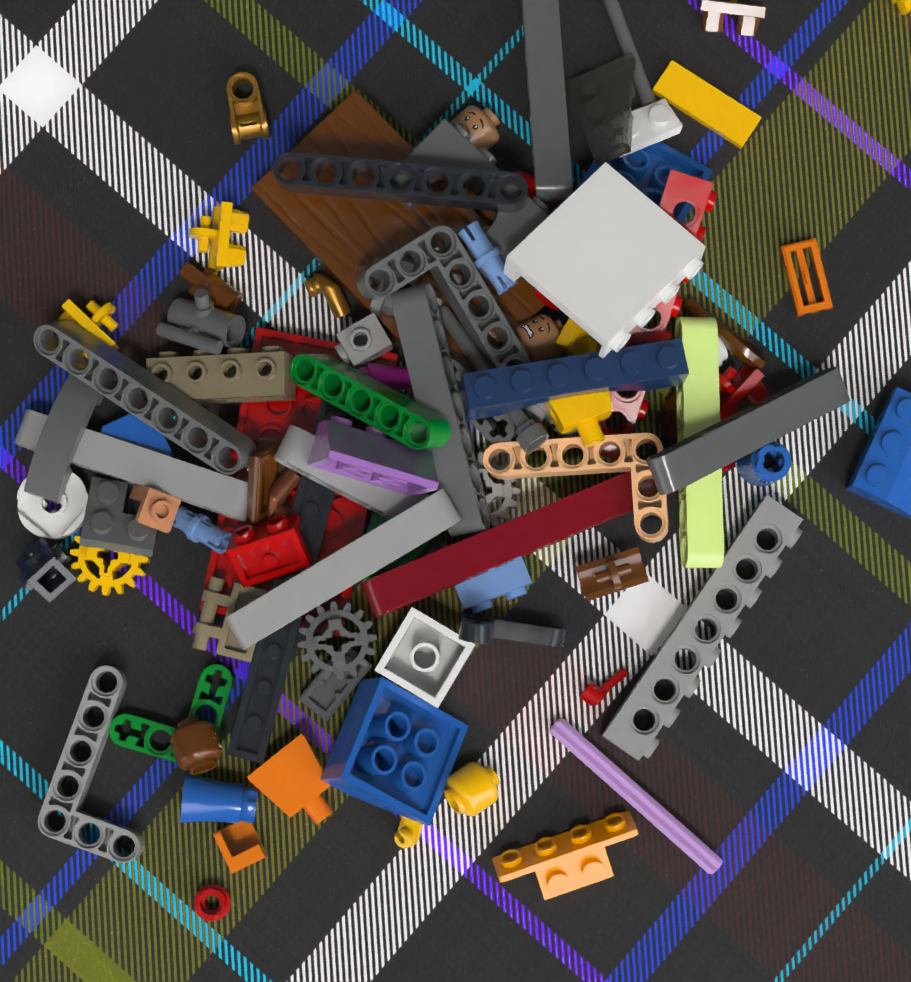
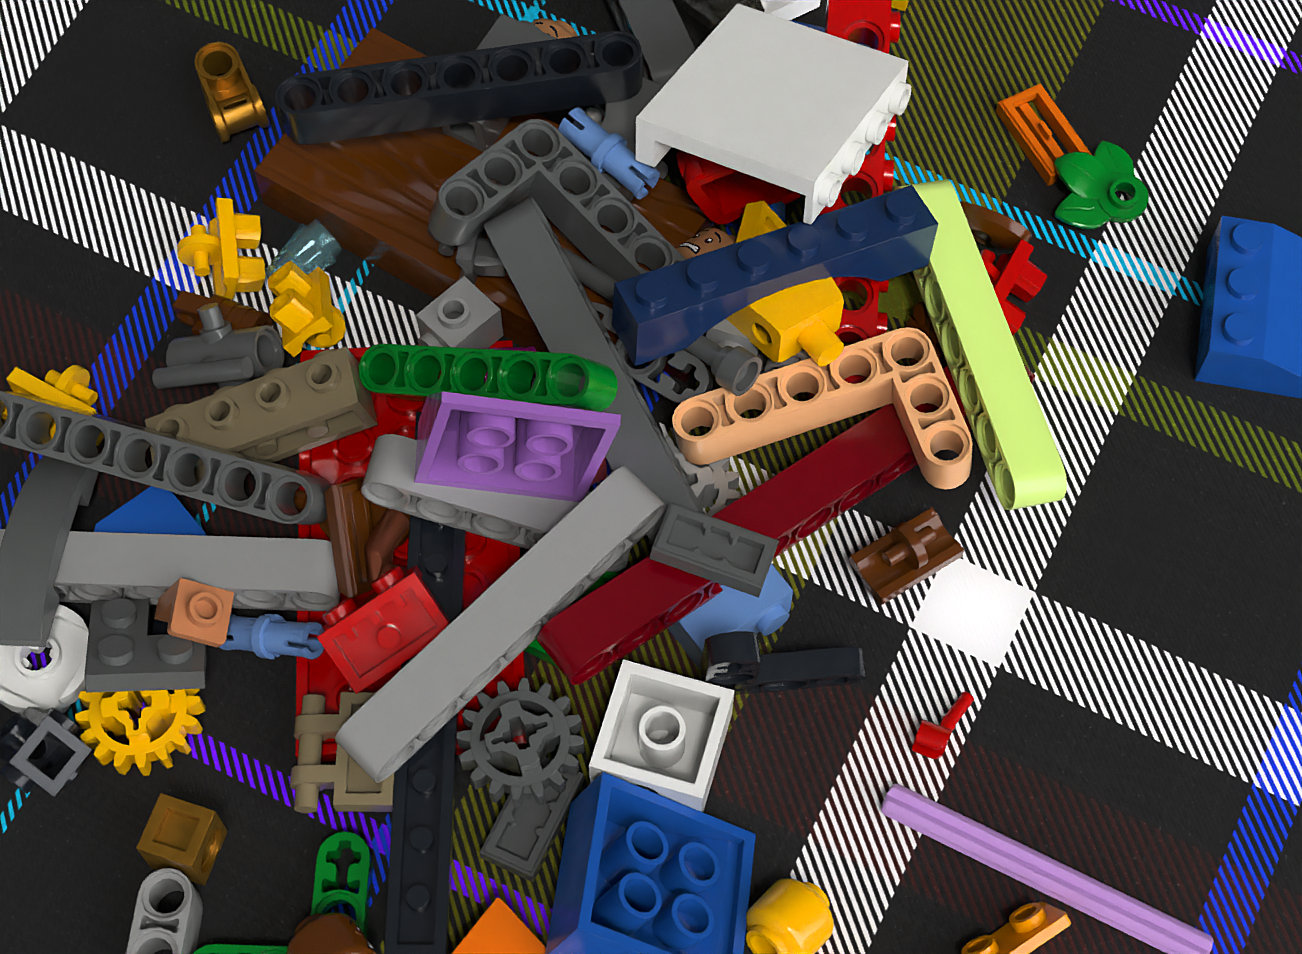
camera: 15 degrees left, 20 degrees down
pearl gold arm [304,273,351,319] -> none
light grey brick [600,495,803,761] -> none
dark grey beam [646,366,850,495] -> none
blue plant [736,441,791,487] -> none
none -> pearl gold brick [136,793,228,886]
none -> clear light blue cone [265,219,342,277]
none -> yellow hips [268,261,346,357]
none -> dark grey plate [649,502,779,598]
none -> green plate [1054,141,1149,229]

